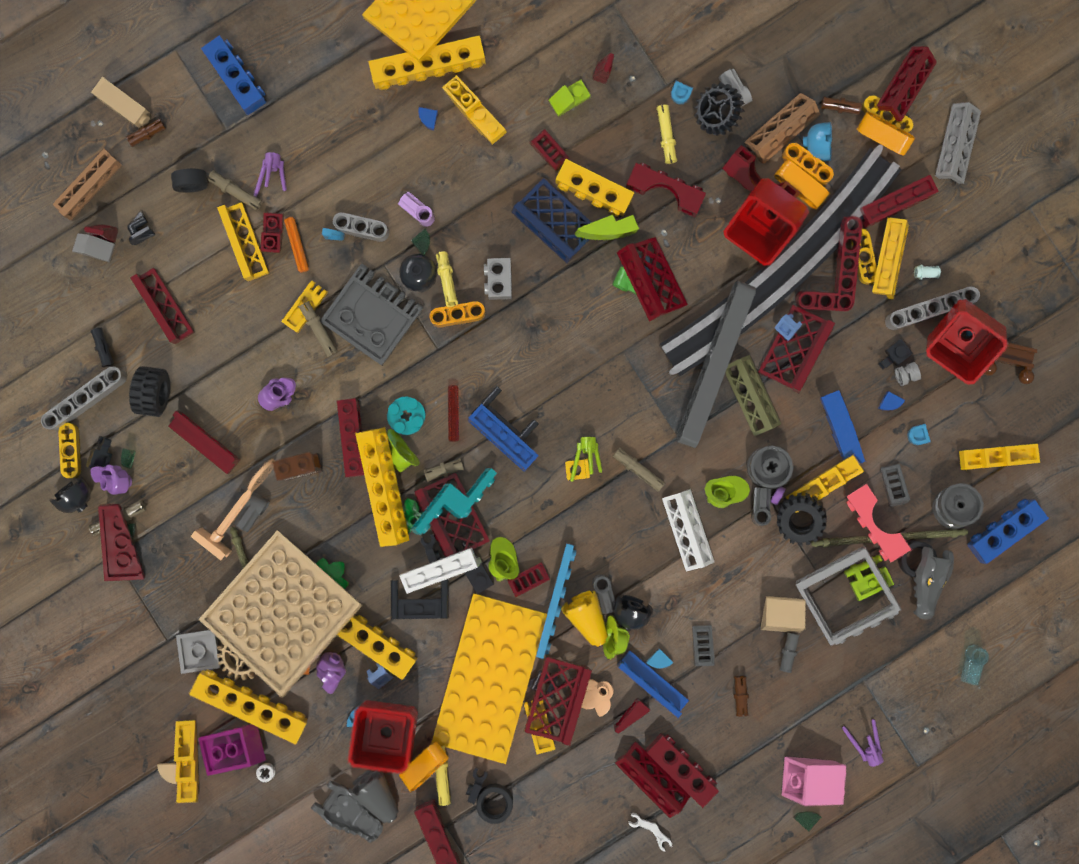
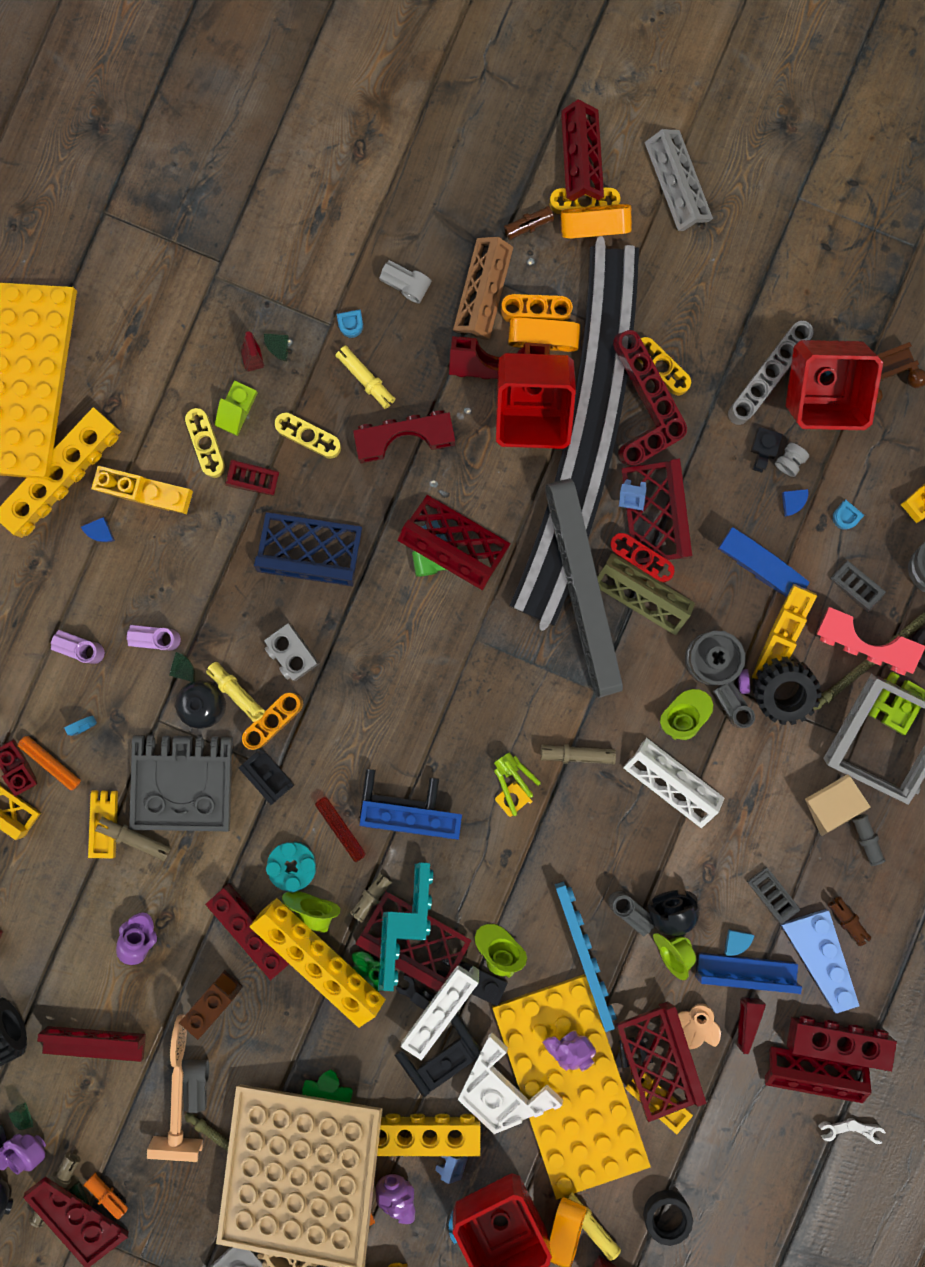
camera: 35 degrees left, 0 degrees up
light grey beam [333,213,389,242] -> none
black plate [466,766,488,804] -> none
dark red slope [507,562,550,597] -> none
yellow brick [555,159,634,217] -> none
yellow cone [561,591,608,647] -> none
lime slope [575,215,639,240] -> none
black gear [693,83,745,136] -> none
dark azure cylinder [803,122,832,161] -> none
dark red fence [860,175,939,229] -> none
yellow fence [872,217,909,299] -> none
light aqua pin [914,265,941,280] -> none
none -> lavender piece [51,630,105,664]
none -> orange axle [83,1172,128,1219]
none -> light yellow beam [185,408,225,478]
none -> black hinge [239,748,294,805]
none -> clear green tile [264,333,289,361]
none -> light yellow beam [275,413,341,459]
none -> white wing [458,1032,563,1134]
none -> medium lavender head [542,1031,596,1072]
none -> red beam [611,533,675,582]
none -> light blue wing [779,909,859,1013]

